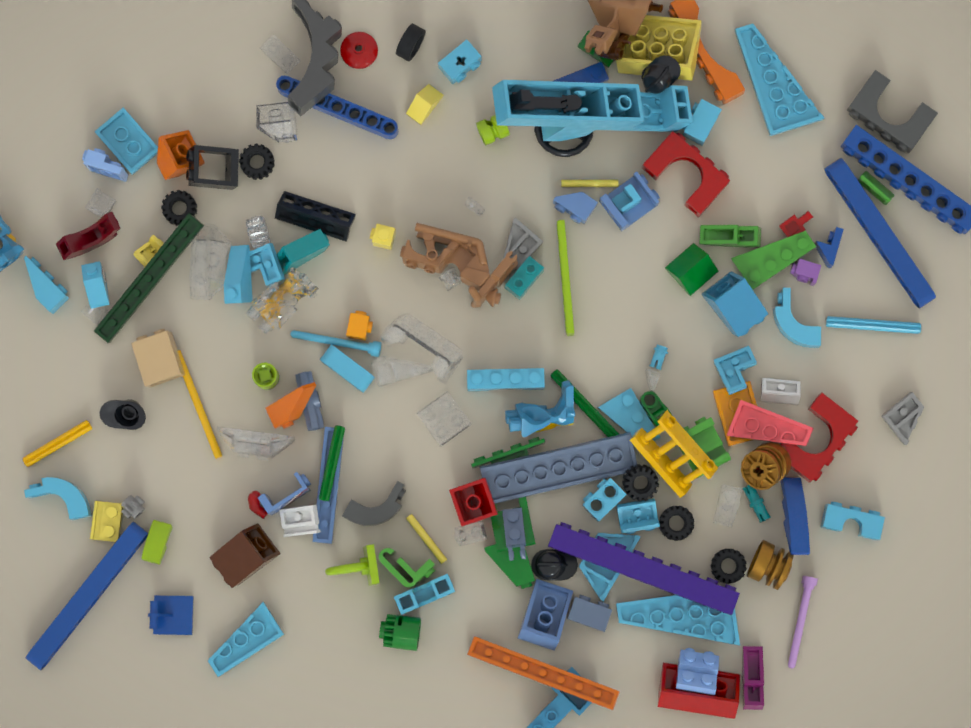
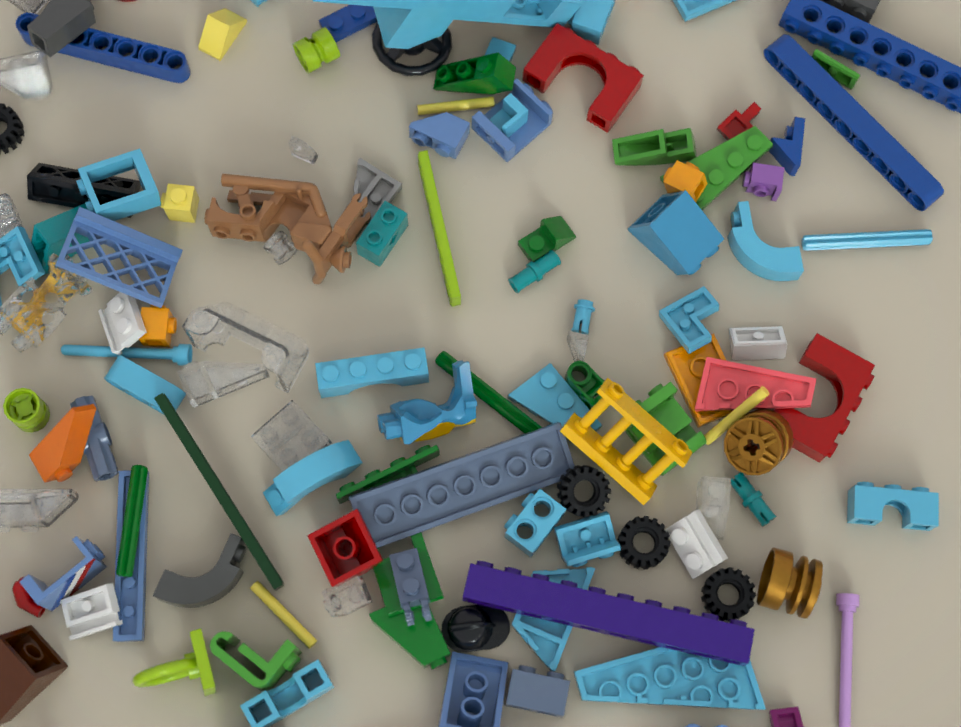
camera: 15 degrees left, 10 degrees down
green slope [665,243,719,296] -> none
blue slope [780,477,810,555] -> none
light grey wing [881,392,924,445] -> none
none -> medium blue fence [55,207,183,308]
none -> medium azure window [76,149,161,221]
none -> white plate [98,292,147,355]
none -> dark green tile [154,393,285,591]
none -> medium azure arch [263,440,363,516]
none -> green slope [433,53,516,95]
none -> medium azure tile [485,37,516,62]
none -> teal pin [508,250,561,293]
none -> green slope [518,216,576,262]
none -> light orange brick [663,160,708,202]
none -> white plate [665,509,728,579]
none -> light yellow bar [704,386,770,445]

